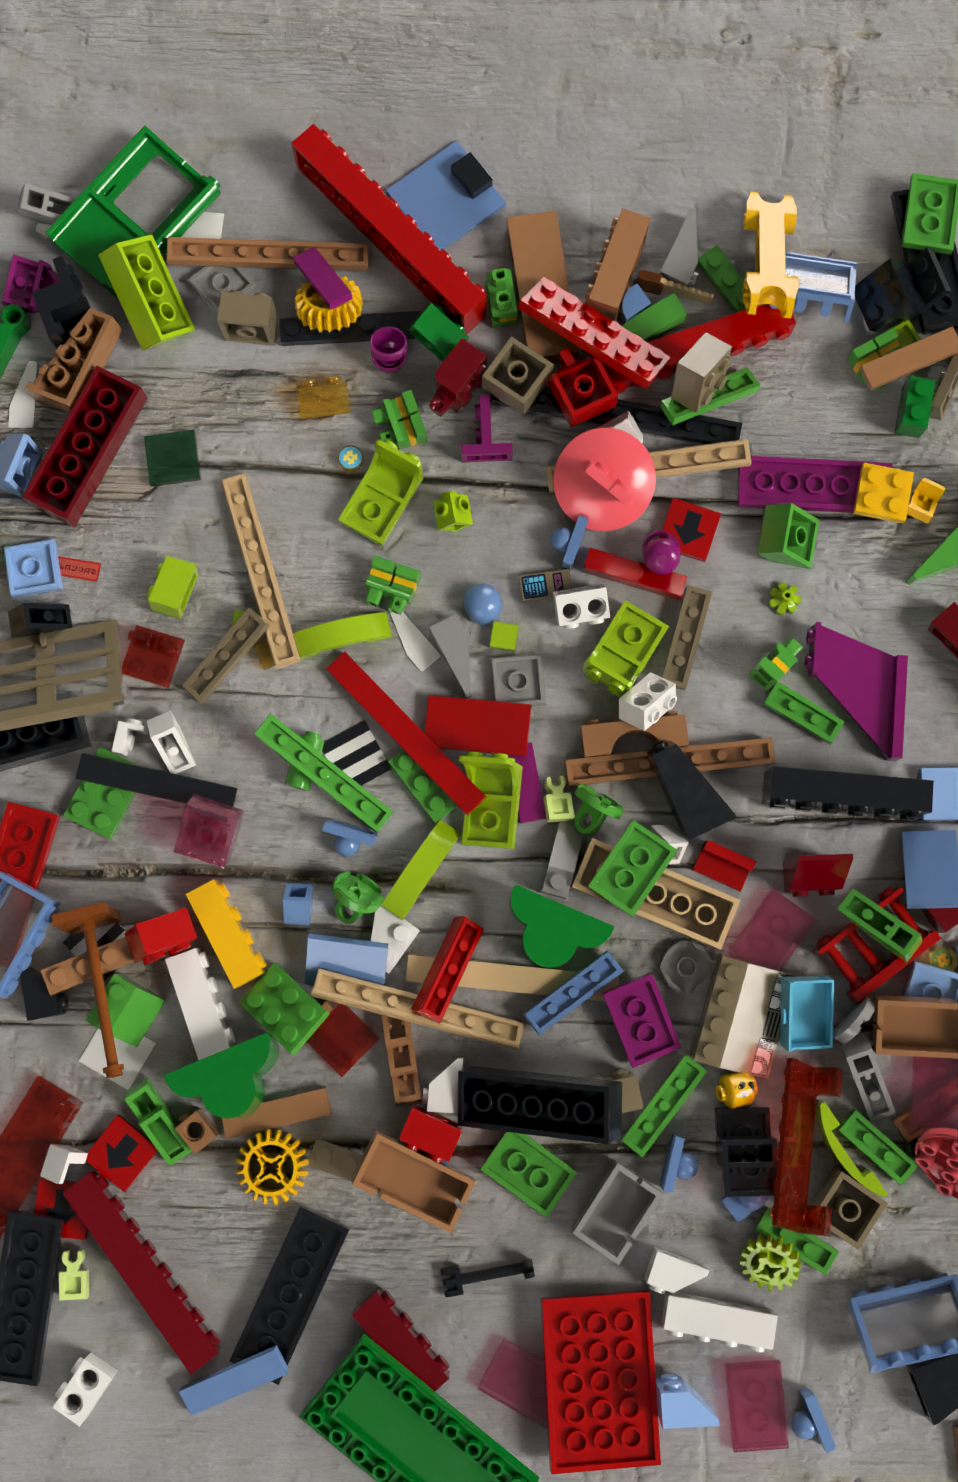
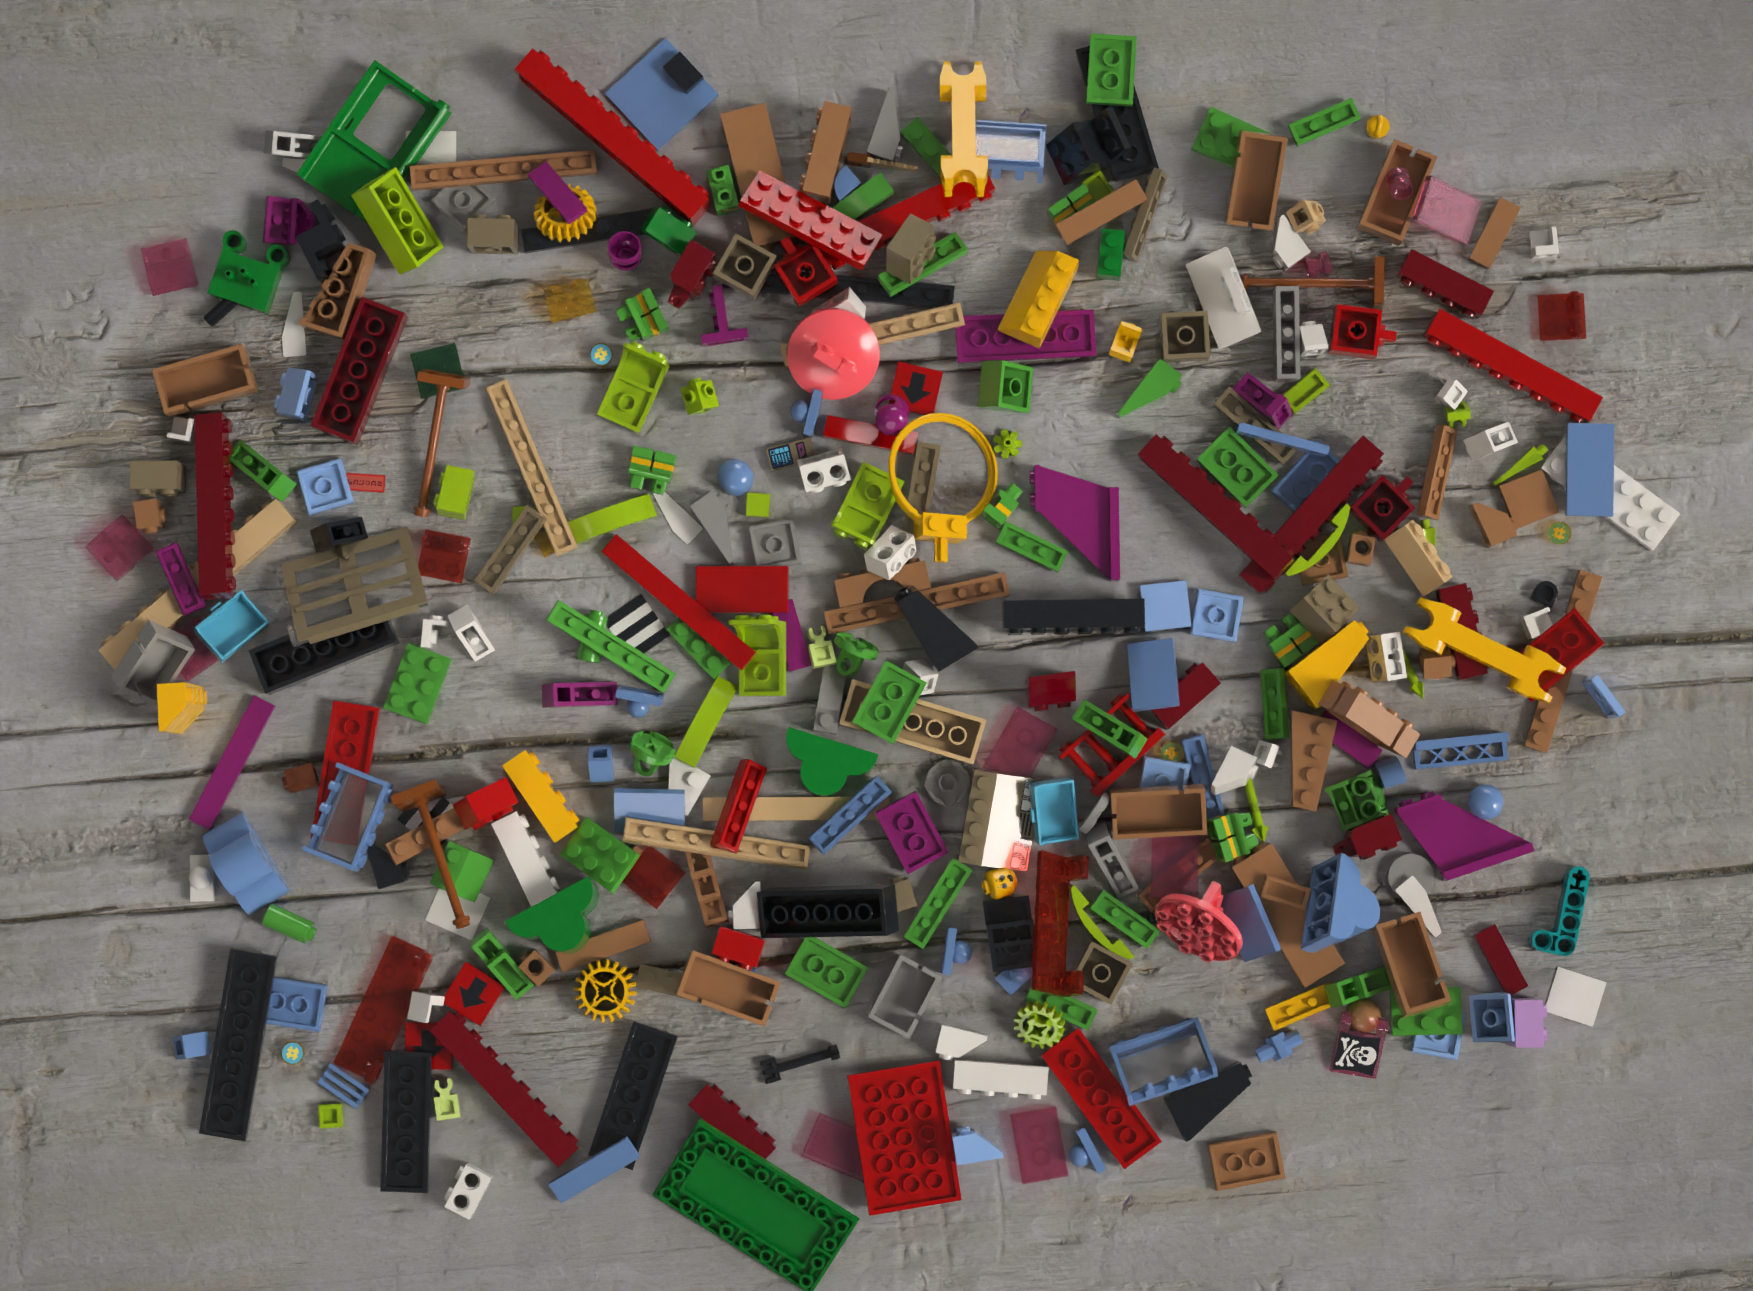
camera: 10 degrees left, 5 degrees up
black tile [75,753,238,814] -> none
clear pink brick [173,794,244,868] -> none
red panel [692,840,757,892] -> none
yellow plate [853,463,914,524] -> none
none -> dark orange tile [413,369,471,517]
none -> magenta slope [542,682,618,708]
none -> yellow brick [888,413,998,563]
none -> yellow slope [998,251,1079,349]
none -> red plate [1041,1028,1162,1169]

